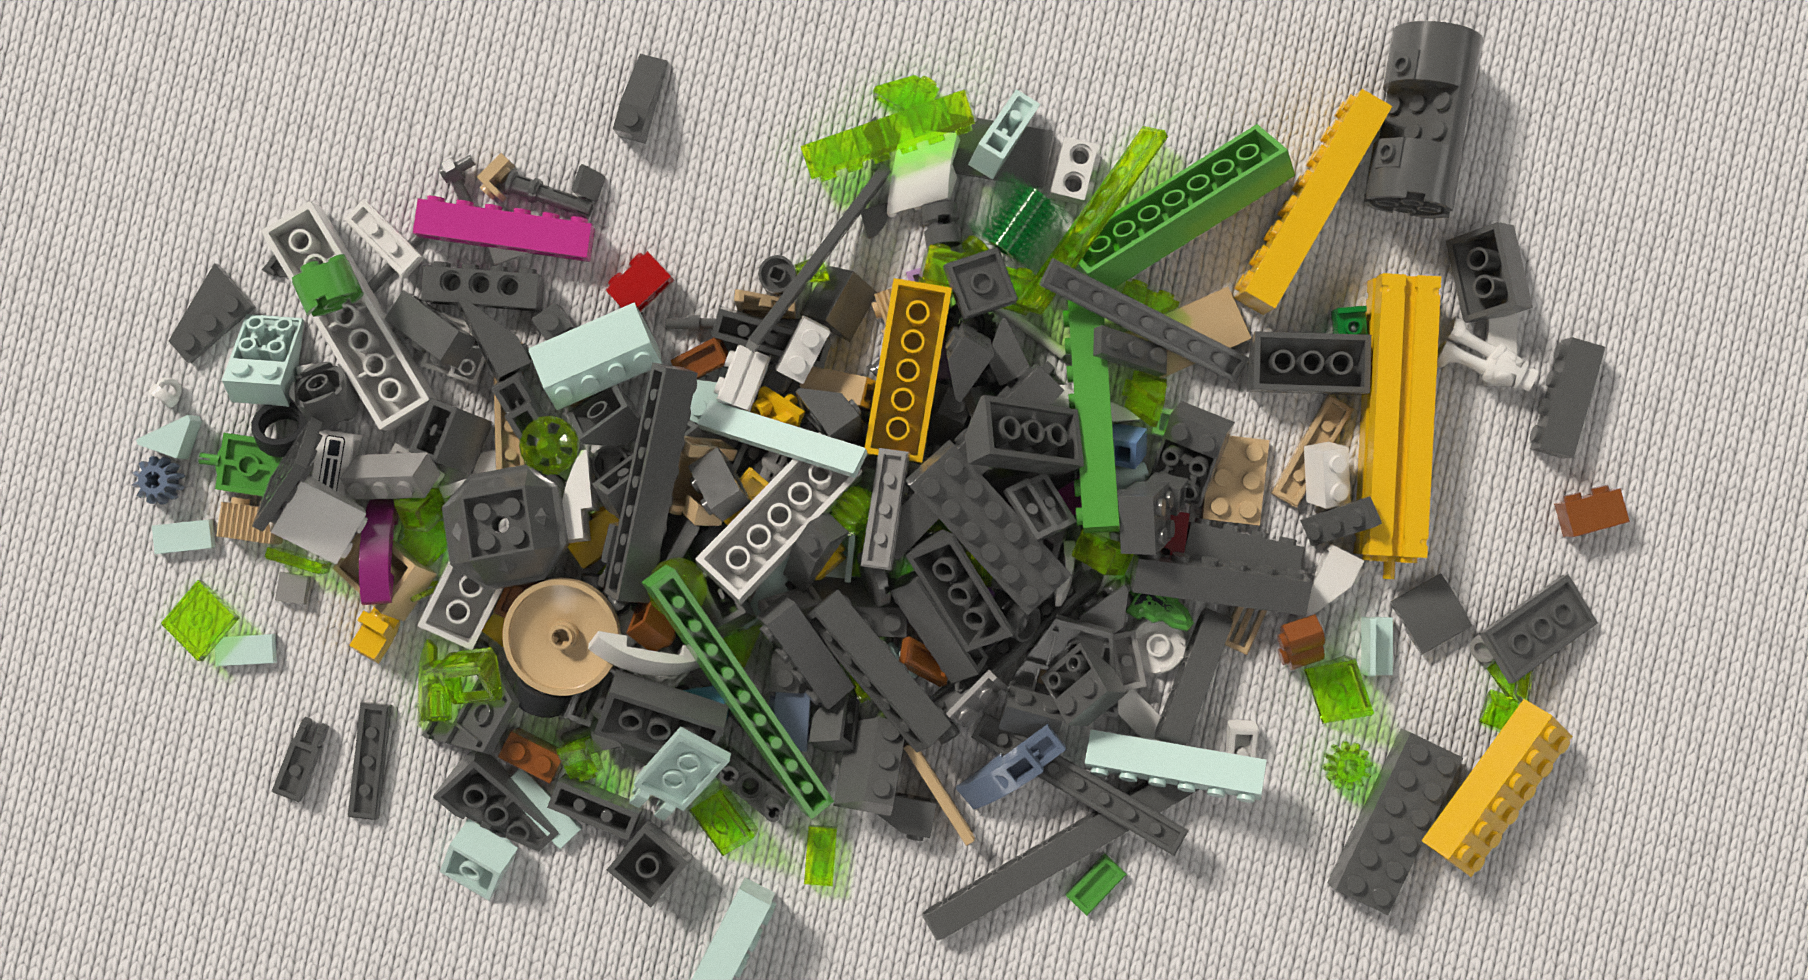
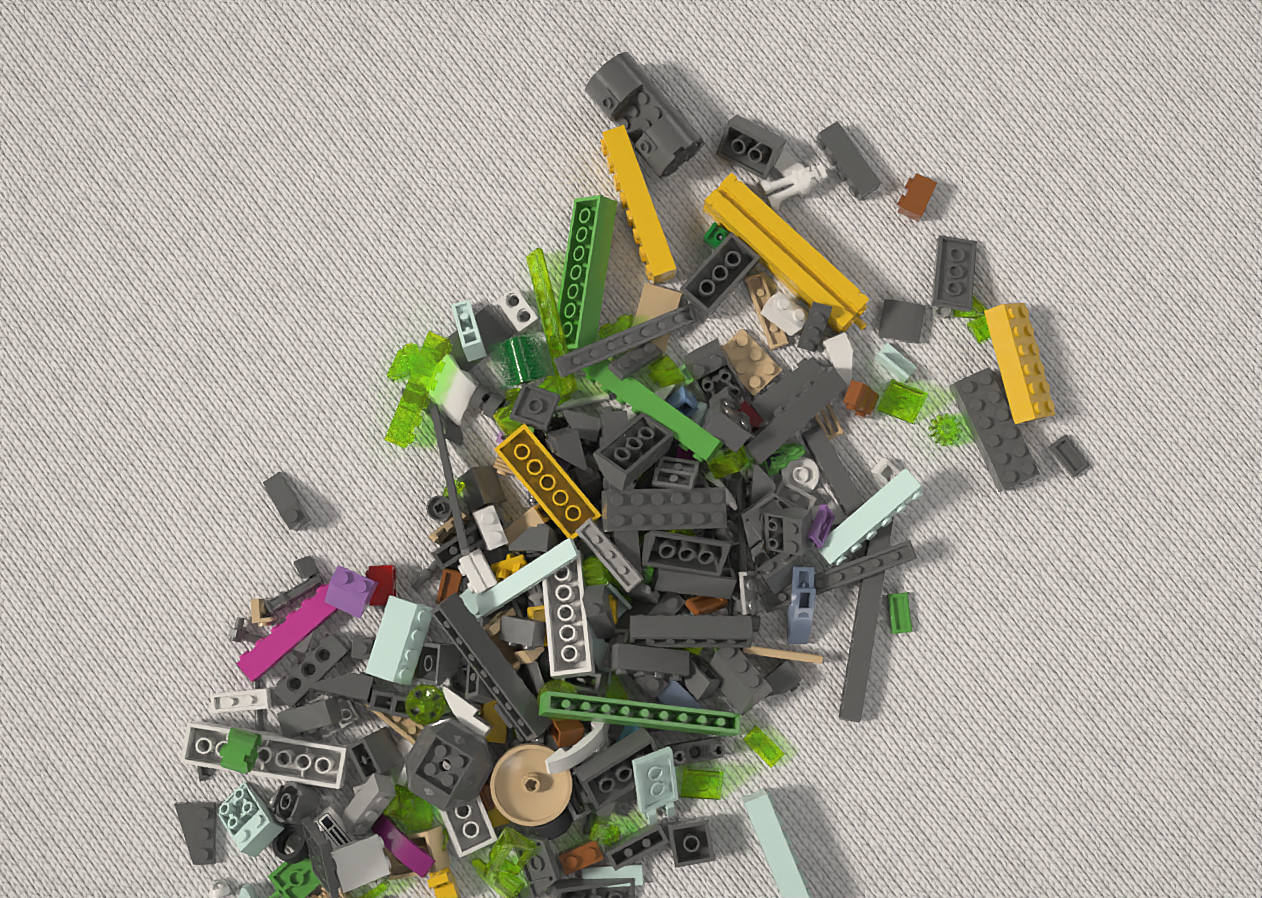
camera: 50 degrees left, 5 degrees down
none -> medium lavender slope [325,565,378,619]
none -> medium lavender tile [807,505,835,549]
none -> dark grey tile [1048,435,1089,478]

